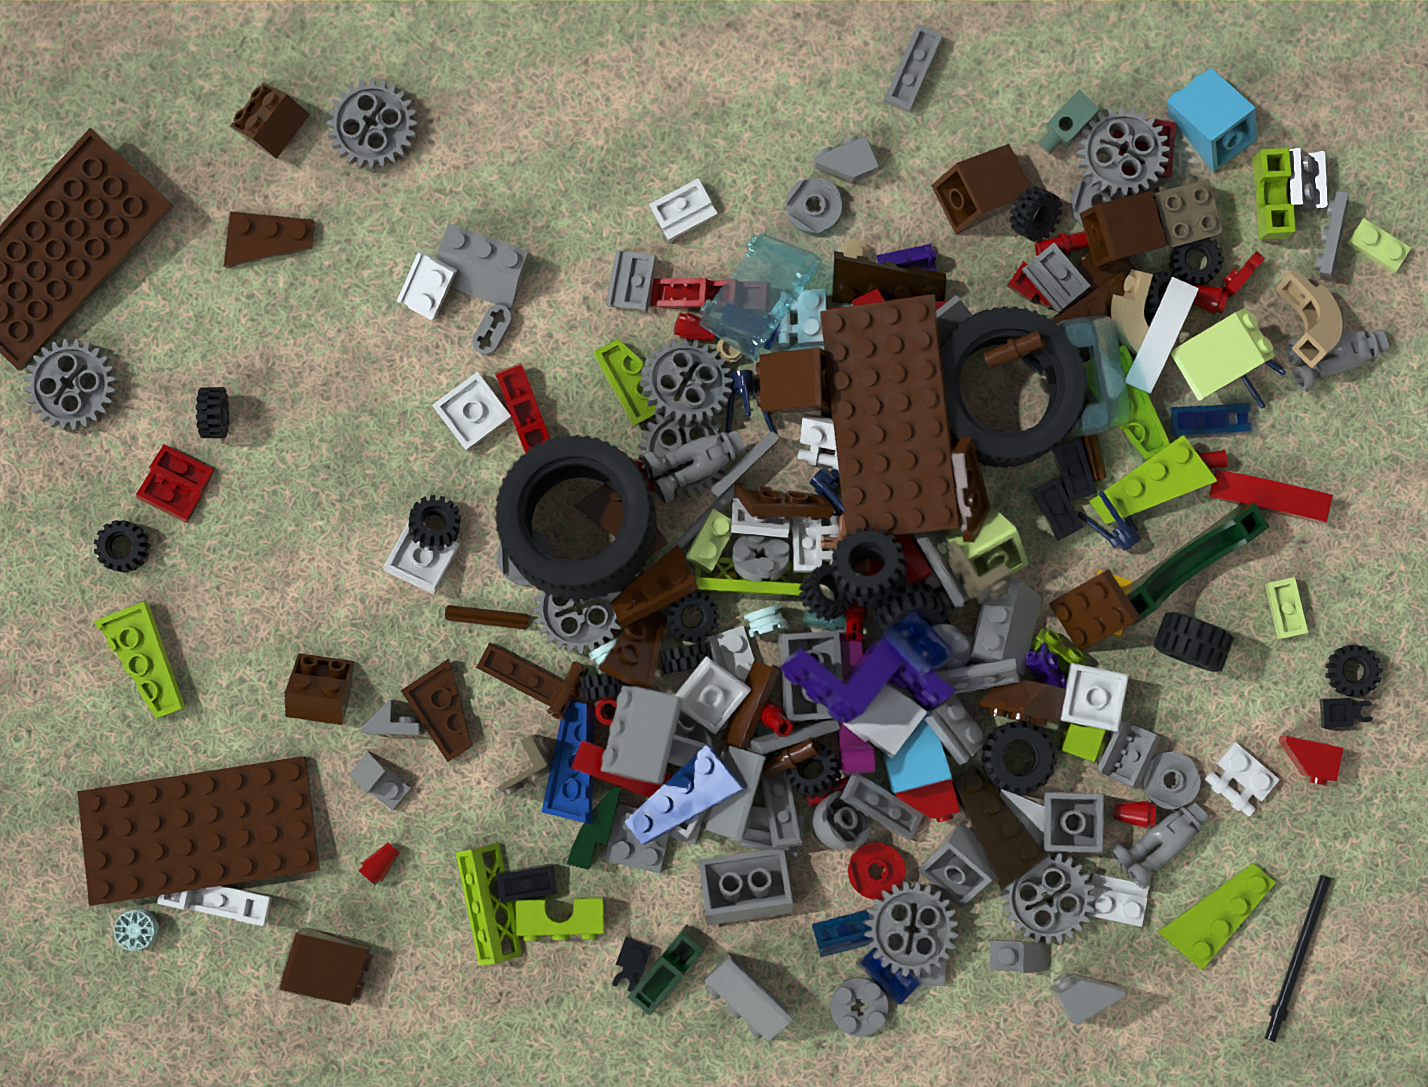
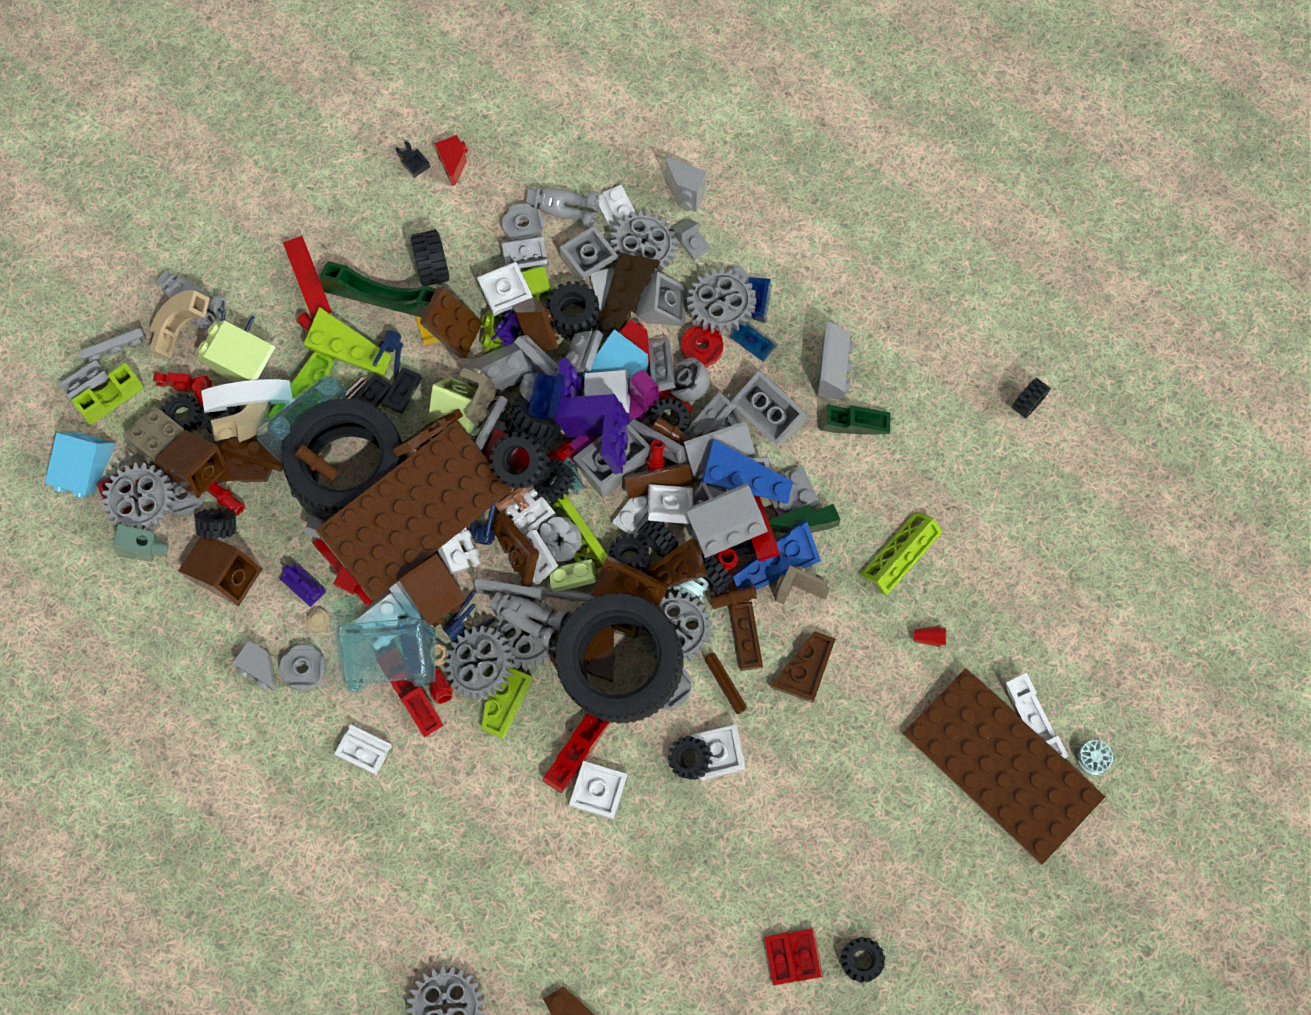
camera: 125 degrees left, 15 degrees down
lime wing [93,601,186,719] -> none
black tyre [195,387,230,438] -> none
reddish brown slope [278,927,374,1006] -> none
reddish brown slope [284,653,355,725] -> none
light grey slope [350,752,412,811] -> none
light grey slope [361,699,422,735] -> none
white plate [397,251,457,321] -> none
light grey slope [437,223,531,310] -> none
light grey beam [472,304,512,356] -> none
black plate [495,863,557,903] -> none
lime arch [516,896,605,941] -> none
light grey plate [606,250,658,312] -> none
black plate [613,937,653,992] -> none
light aqua wheel [744,604,788,638] -> none
light grey plate [830,977,888,1037] -> none
dark brown wing [832,251,947,302] -> none
light grey plate [884,23,943,113] -> none
red plate [1007,261,1051,308] -> none
light grey plate [1022,243,1090,313] -> none
red cone [1114,800,1156,829] -> none
lime wing [1156,863,1276,970] -> none
clear blue plate [1170,403,1252,436] -> none
white plate [1204,742,1280,817] -> none
black bar [1264,875,1332,1042] -> none
yellowish green plate [1265,577,1308,639] -> none
black tyre [1325,645,1383,696] -> none
yellowish green plate [1346,218,1411,273] -> none

